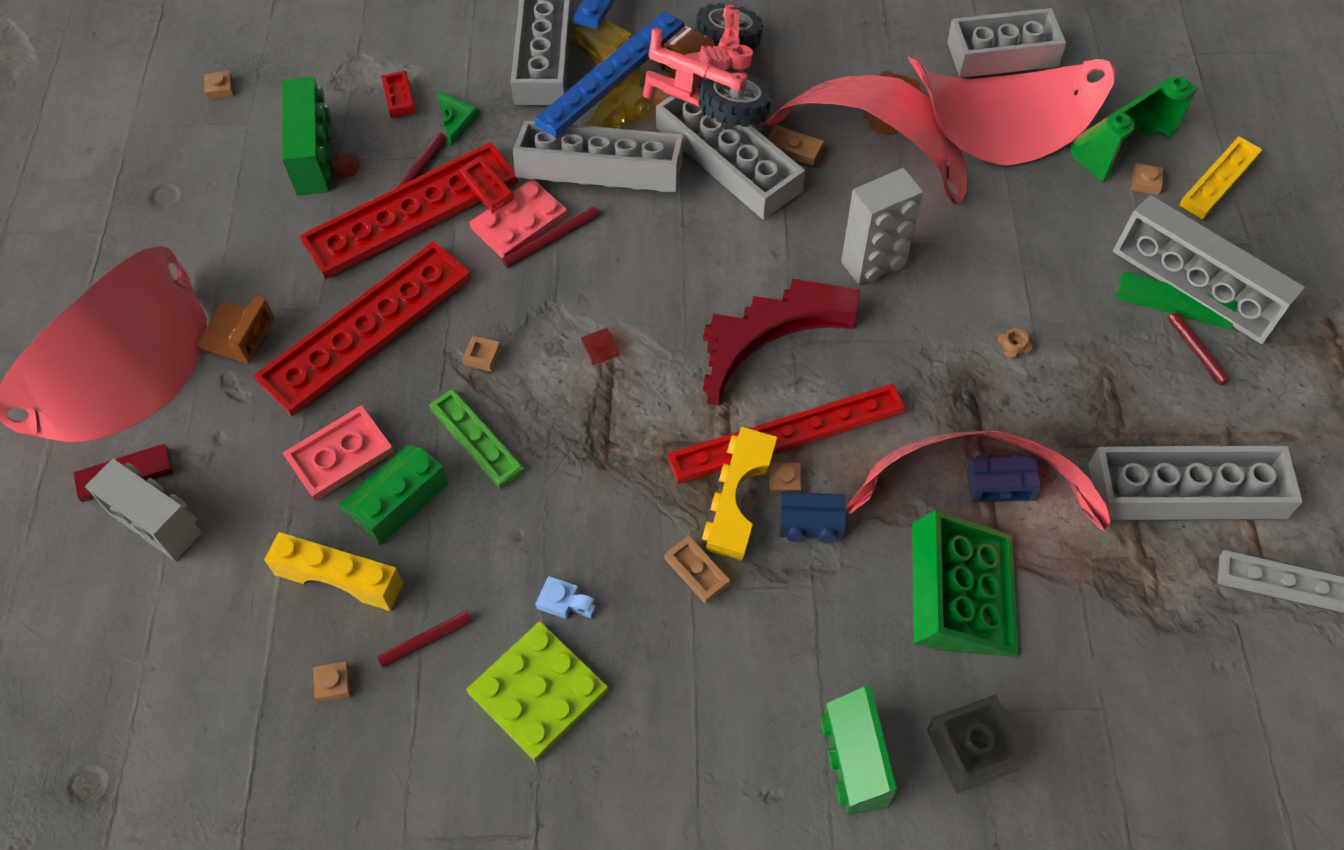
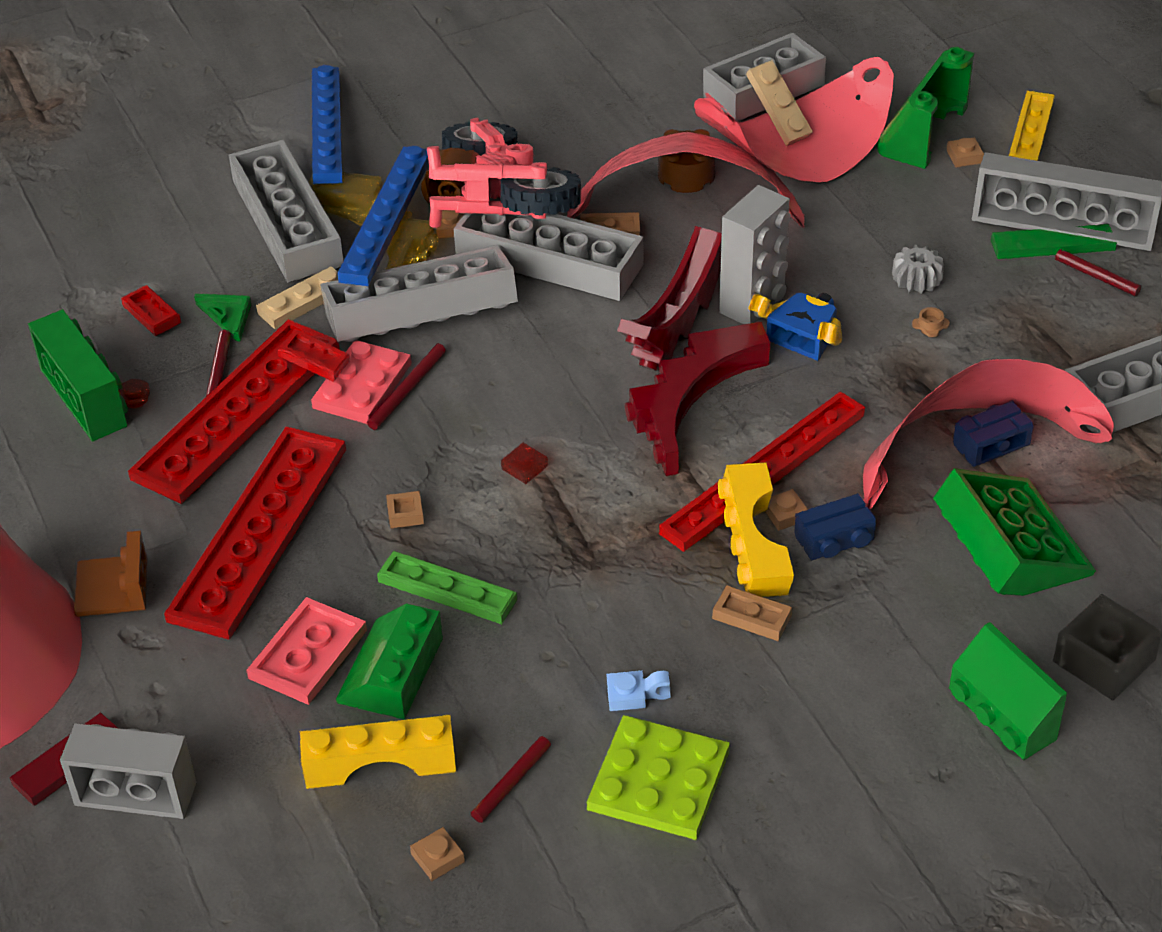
camera: 25 degrees left, 15 degrees down
none -> tan plate [256,266,338,329]
none -> dark red arch [617,226,722,371]
none -> tan plate [746,60,813,146]
none -> blue torso [748,293,842,361]
none -> light grey gear [892,245,944,294]

